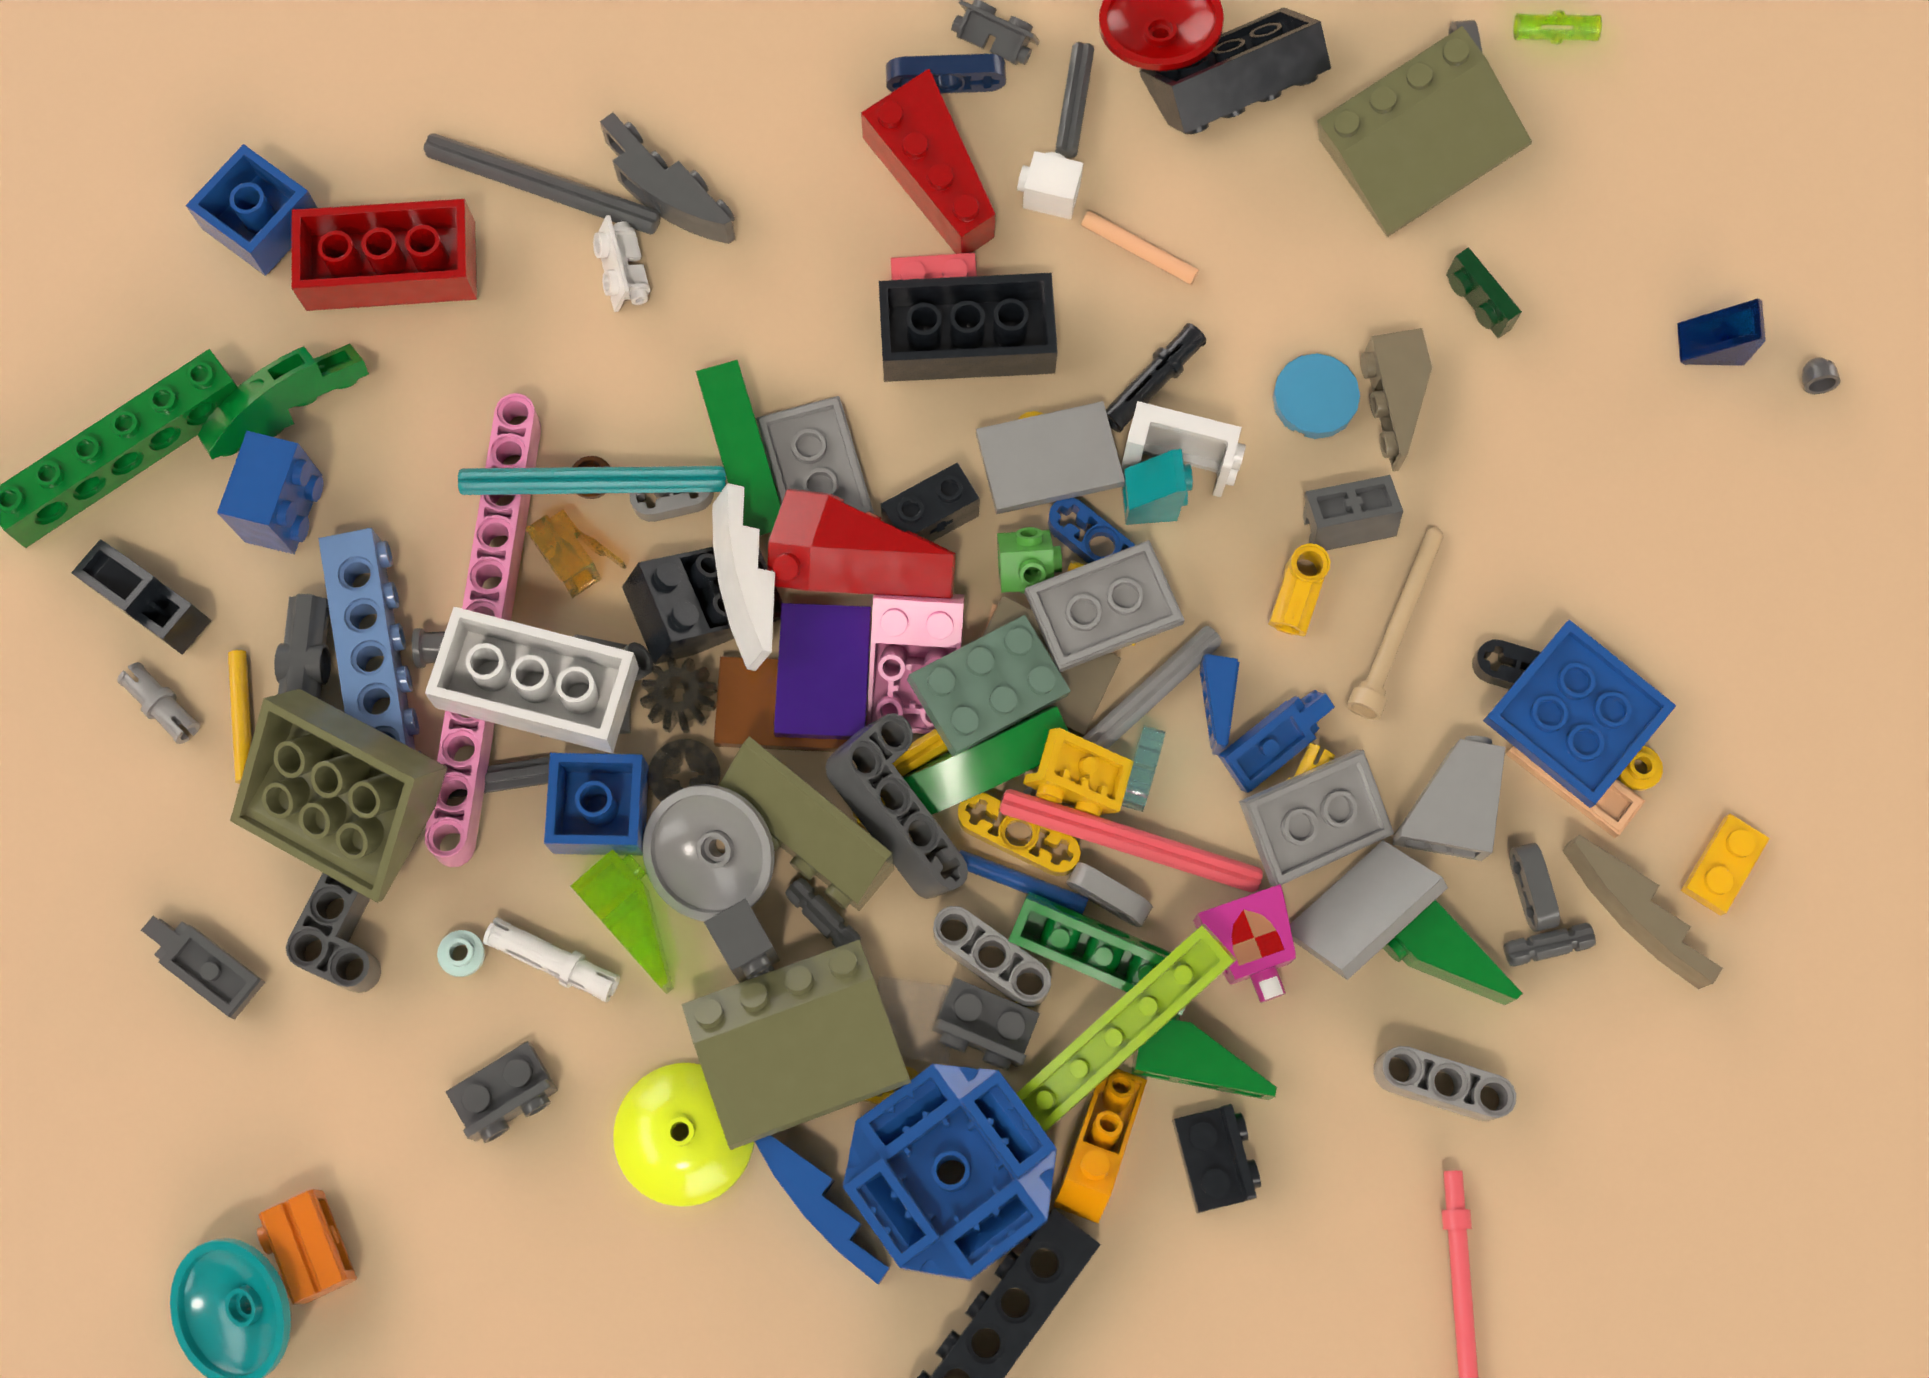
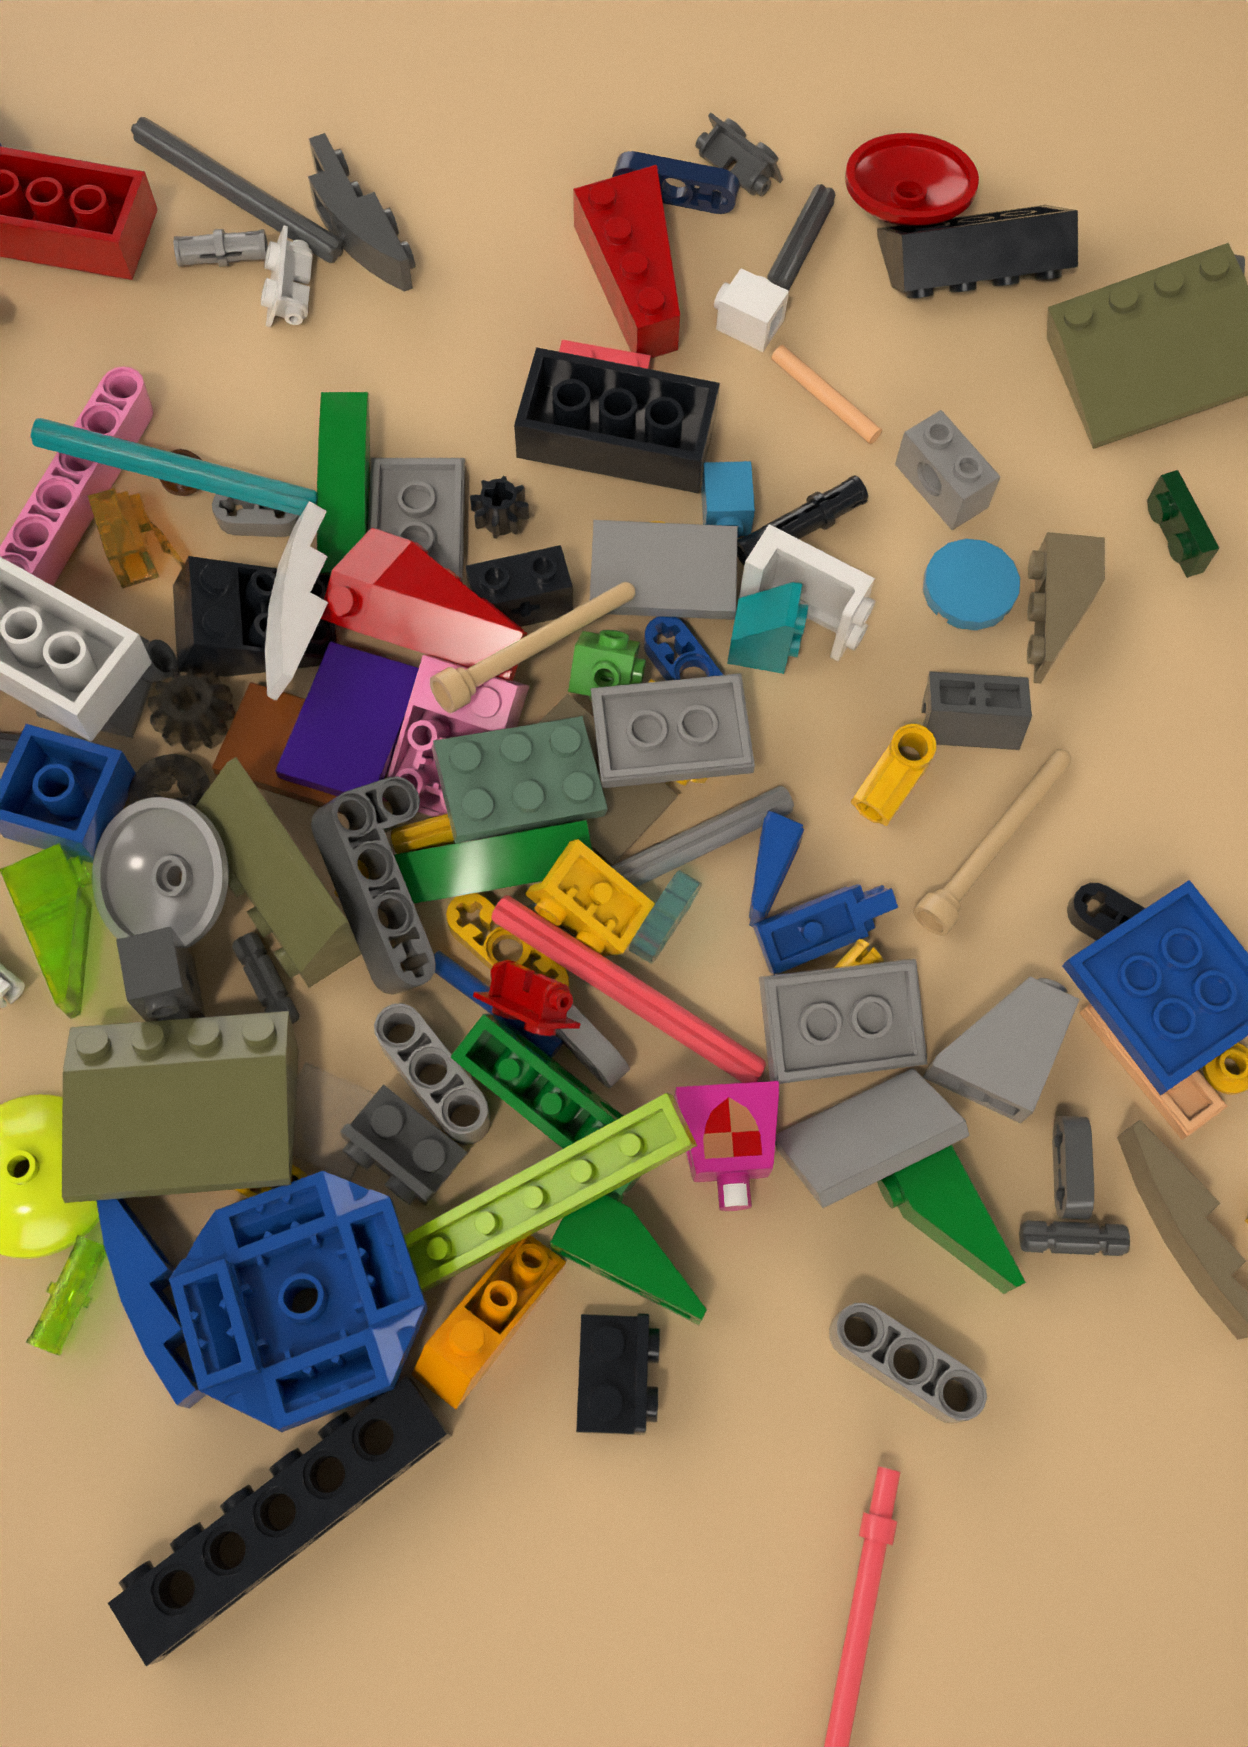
camera: 15 degrees right, 5 degrees down
none -> clear neon green pin [26,1235,107,1356]
none -> light grey pin [173,229,268,267]
none -> tan piece [430,582,636,713]
none -> black gear [470,476,529,539]
none -> red hinge [473,959,581,1036]
none -> dark azure brick [701,461,755,538]
none -> light grey brick [895,410,1000,530]

